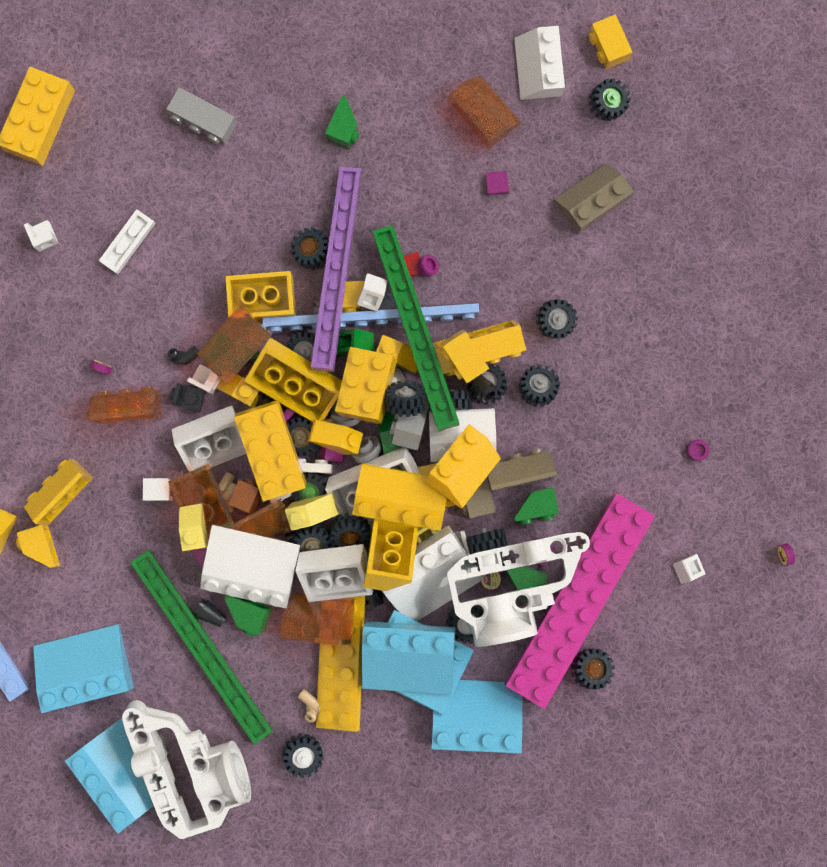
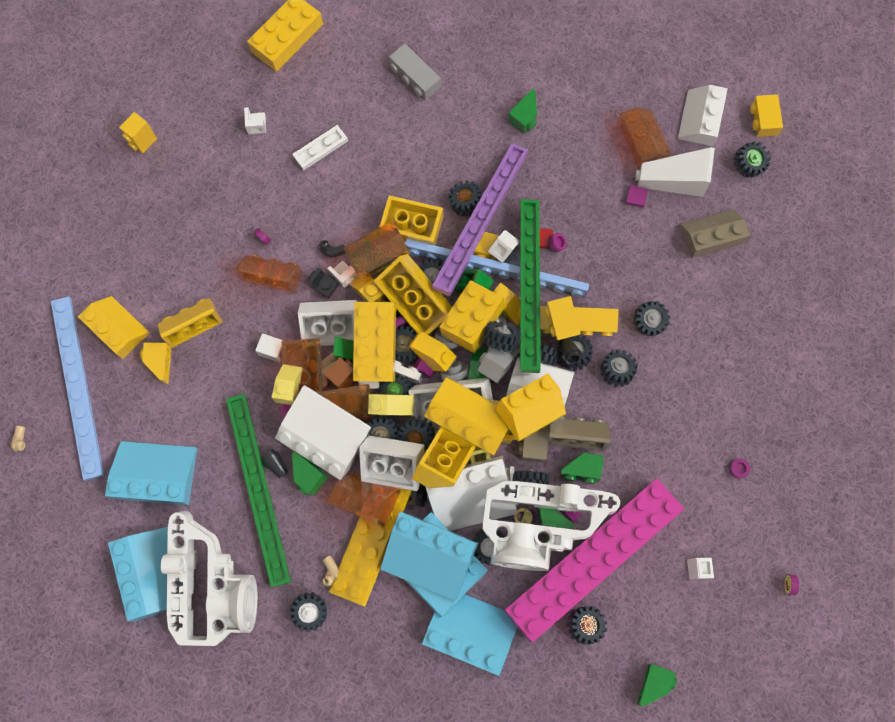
camera: 20 degrees right, 10 degrees down
none -> green slope [333,337,354,364]
none -> white slope [635,147,715,197]
none -> green slope [637,664,677,707]

